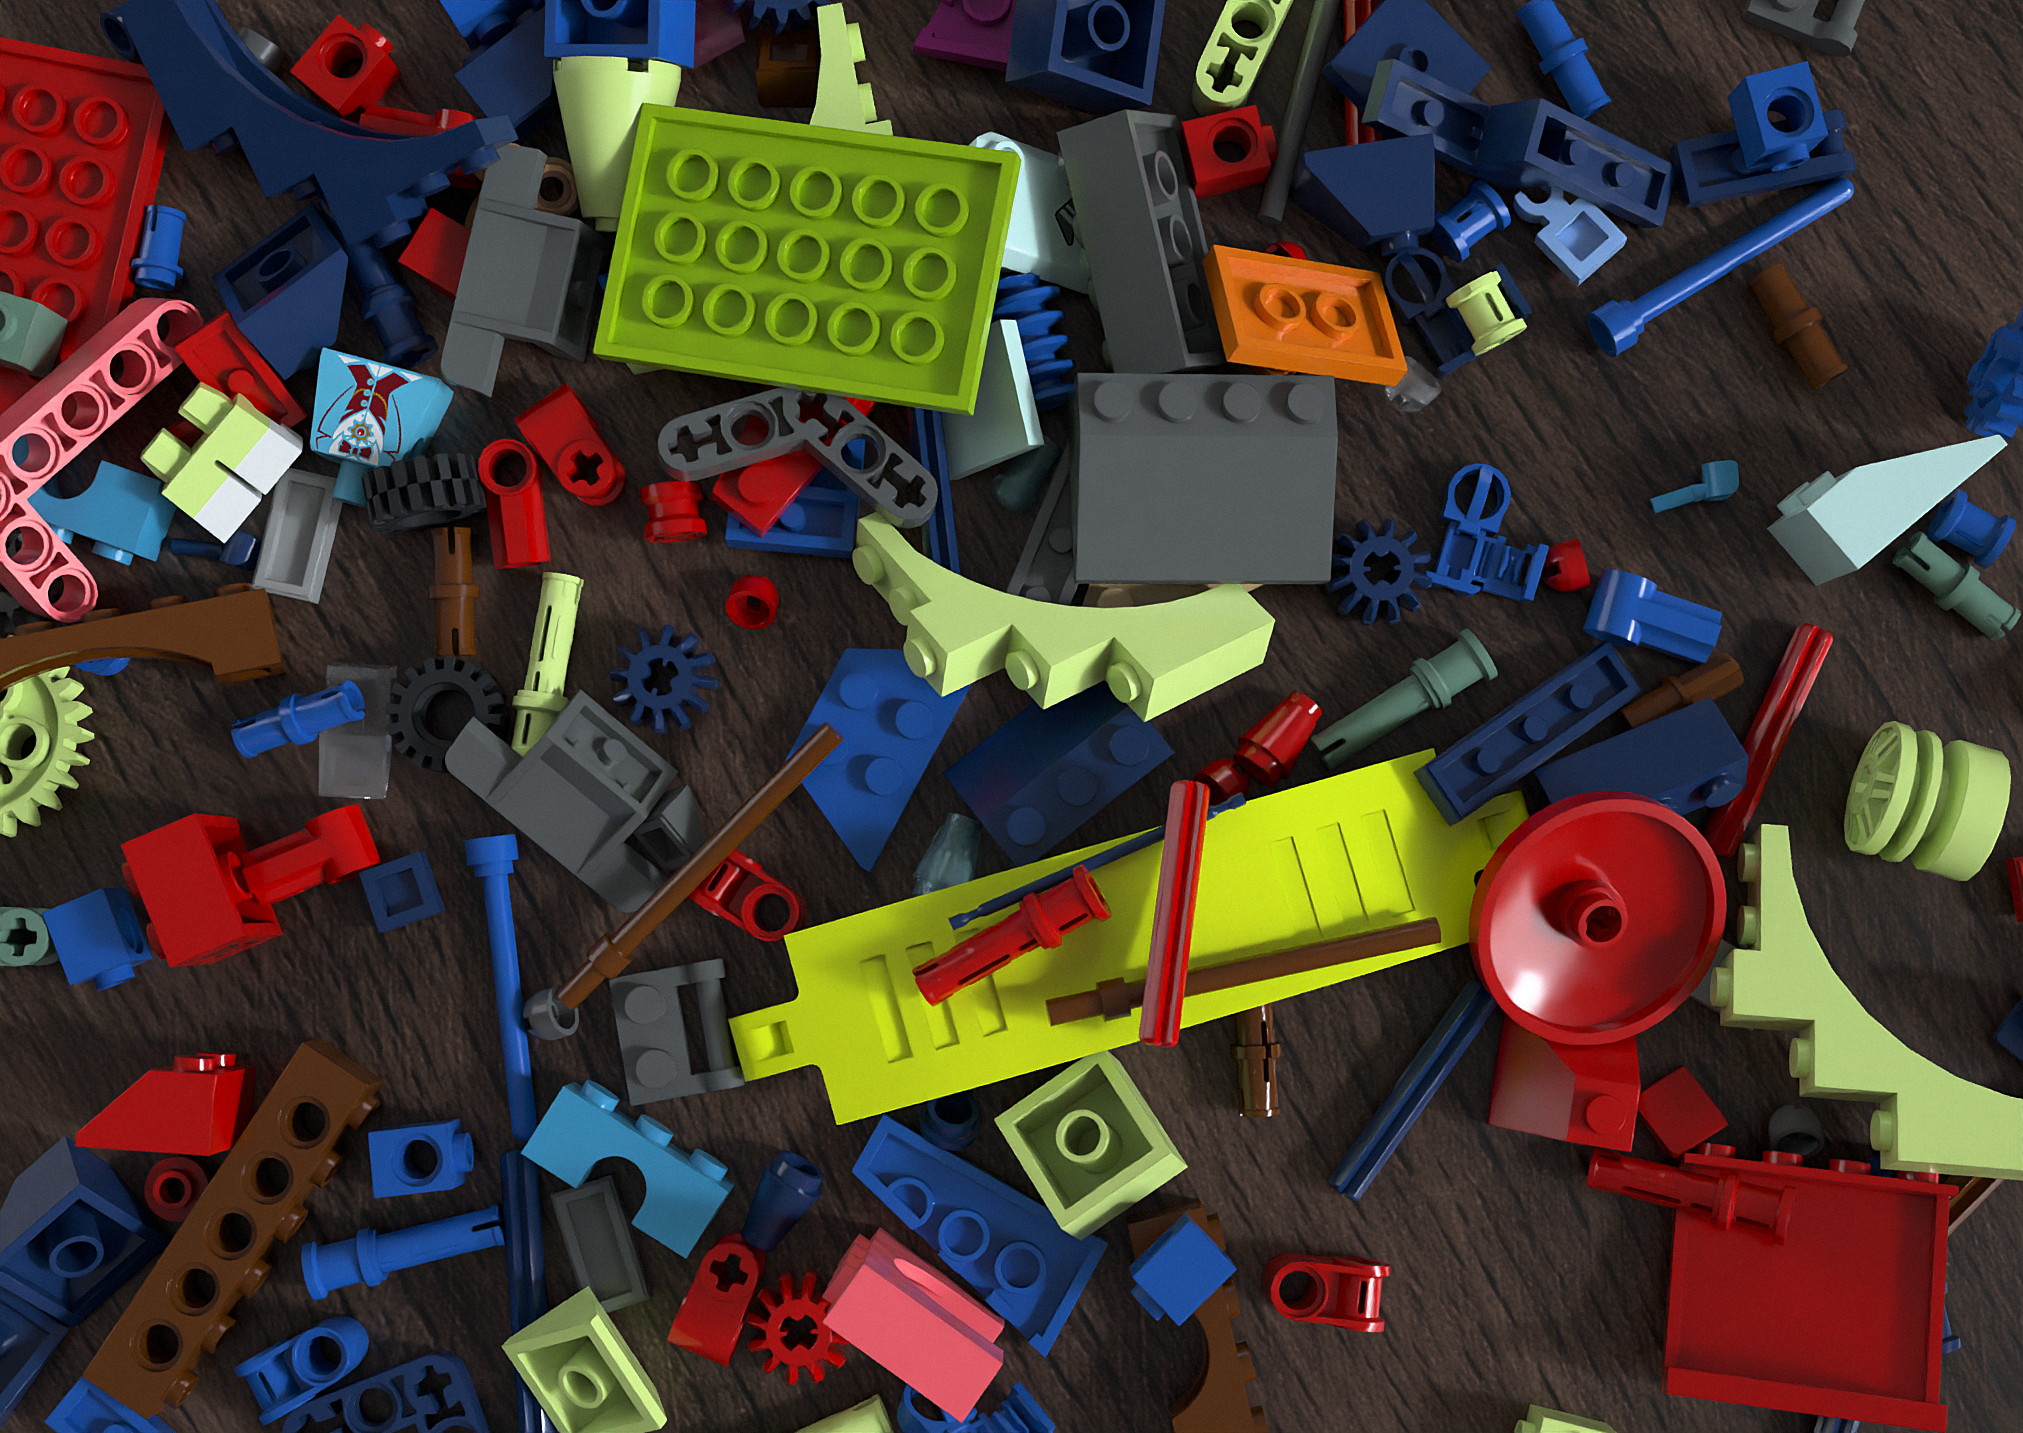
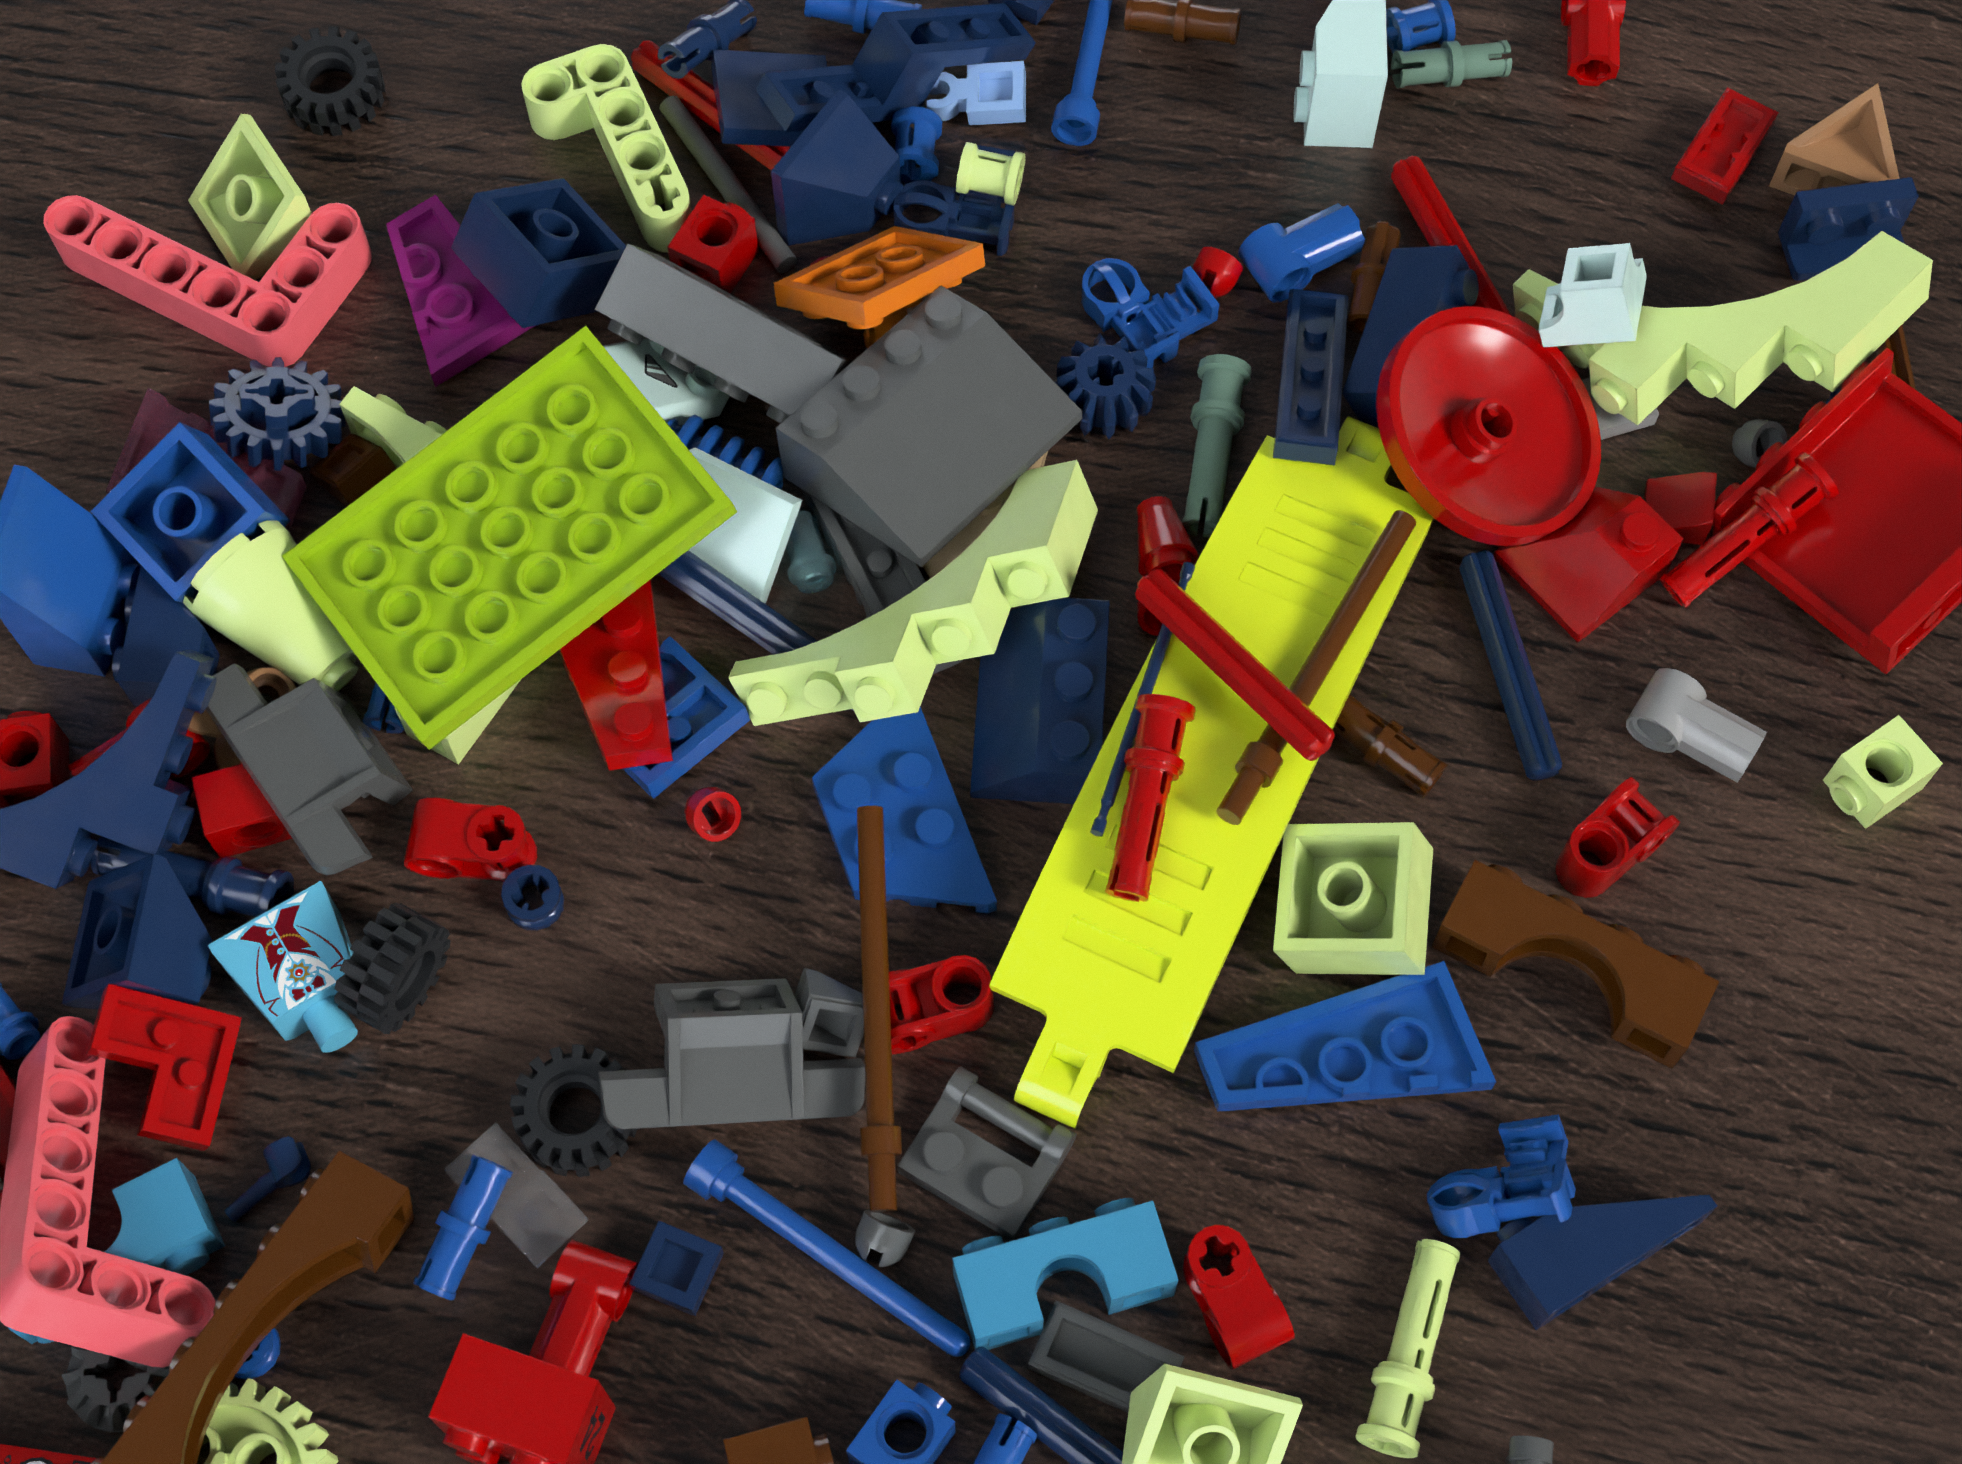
camera: 50 degrees left, 20 degrees down
yellowish green hips [140,382,303,544] -> none
light grey tile [252,468,343,604] -> none
reddish brown pin [428,527,480,657] -> none
red piece [478,439,551,569] -> none
yellowish green pin [511,572,584,757] -> none
dark blue gear [609,625,719,734] -> none
red wheel [639,481,708,543] -> none
dark grey piece [658,387,938,529] -> none
dark blue cone [740,1150,824,1252] -> none
red gear [746,1270,851,1385] -> none
coral arch [822,1226,1004,1423] -> none
clear light blue cone [911,813,983,898] -> none
dark blue plate [917,1091,982,1150] -> none
blue brick [1129,1212,1237,1326] -> none
clear hinge [1385,356,1442,412] -> none
dark azure hand [1650,460,1739,514] -> none
yellowish green wheel [1844,721,2011,881] -> none
none -> dark blue bush [501,865,564,930]
none -> light aqua brick [1538,243,1647,347]
none -> light grey piece [1626,668,1767,783]

